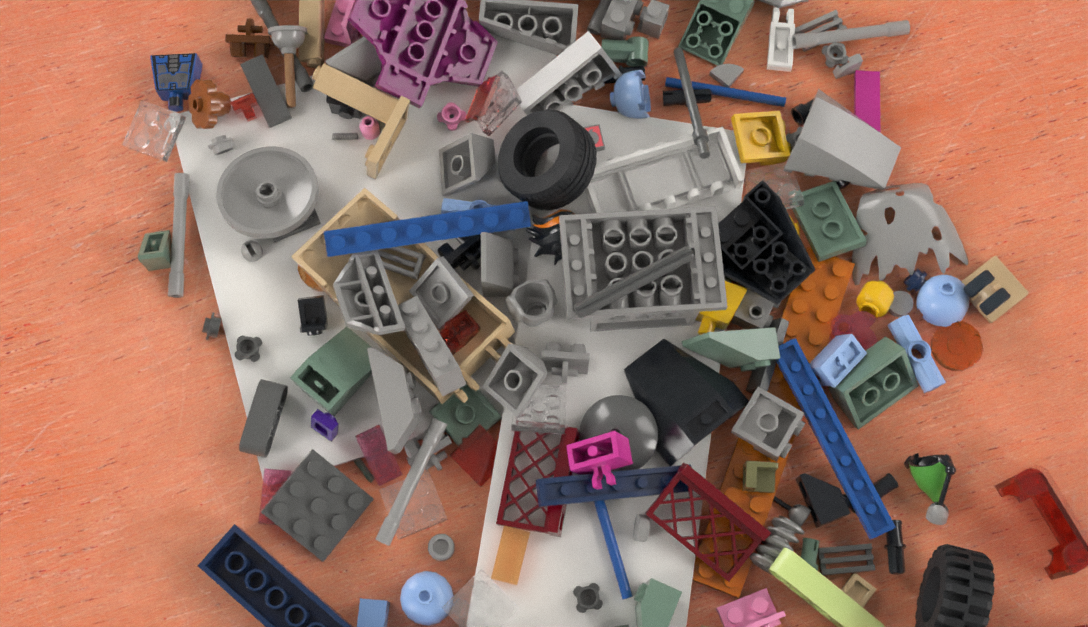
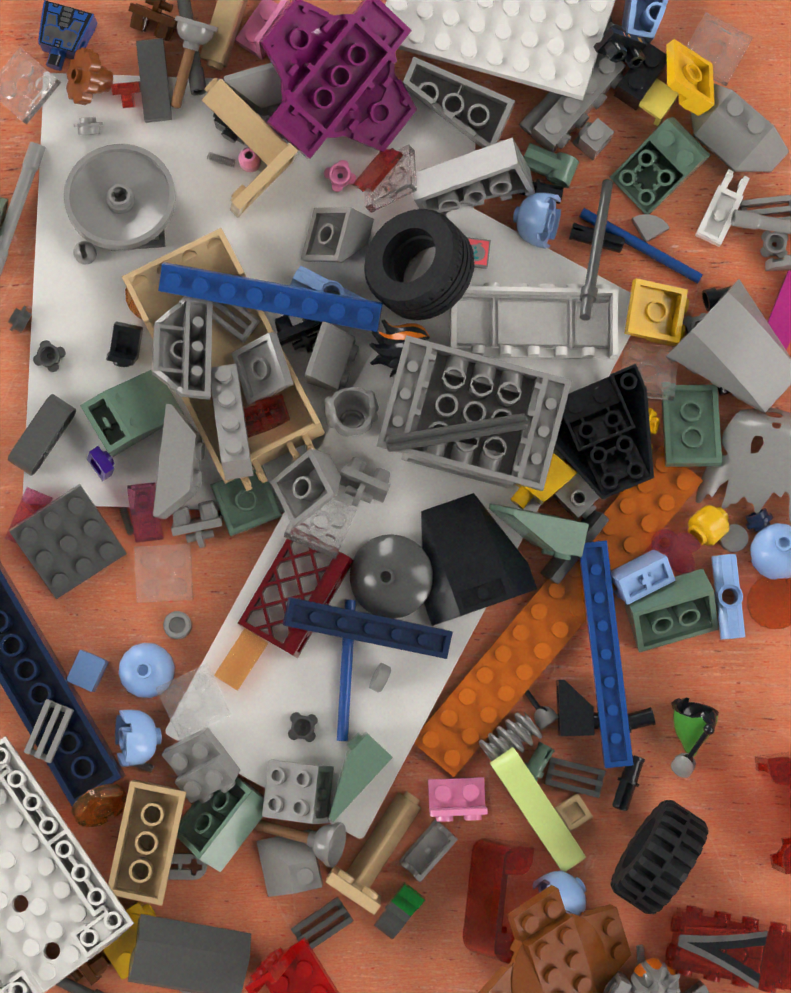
camera: 15 degrees right, 10 degrees up
light grey piece [375,418,447,546] -> none
clear red piece [449,424,498,487] -> none
dark pink brick [566,431,633,490] -> none
dark red fence [645,462,771,582] -> none
light grey plate [731,387,805,462] -> none
olive panel [742,461,778,493] -> none

